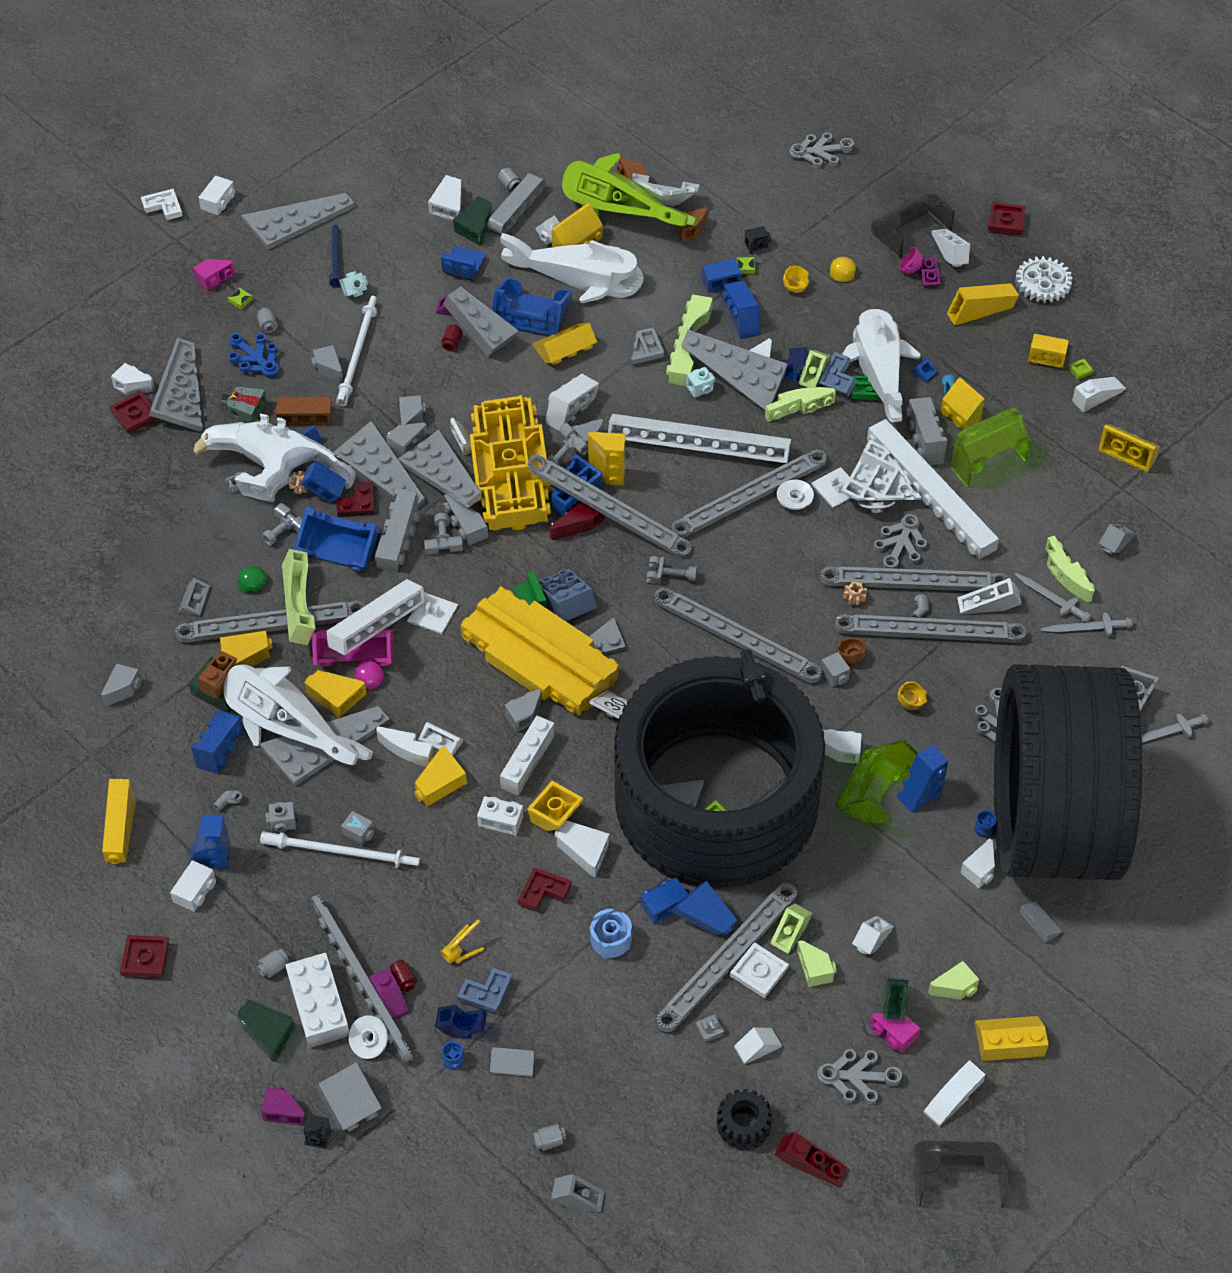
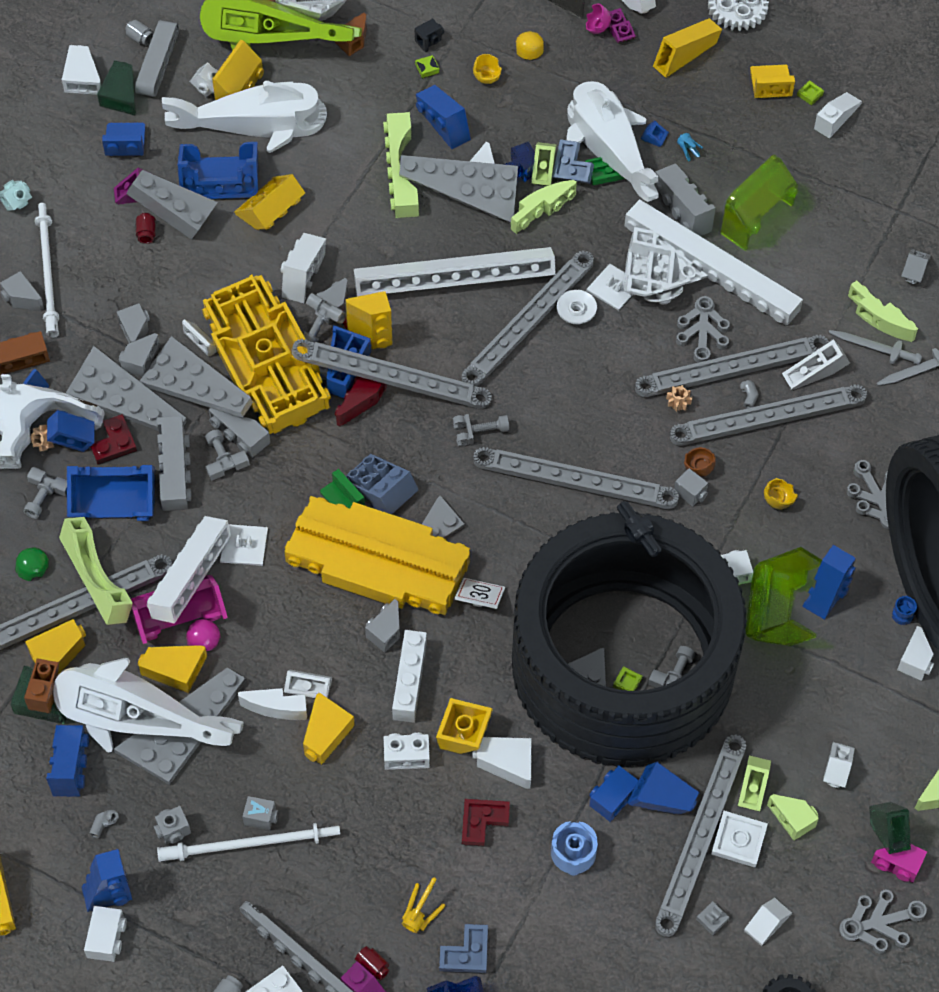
camera: 20 degrees left, 5 degrees up
light grey wing [631,327,664,365] -> none
light aqua brick [686,367,715,398] -> none
blue brick [702,258,741,292] -> none
yellow slope [941,377,985,432] -> none
yellow slope [1098,424,1160,473] -> none

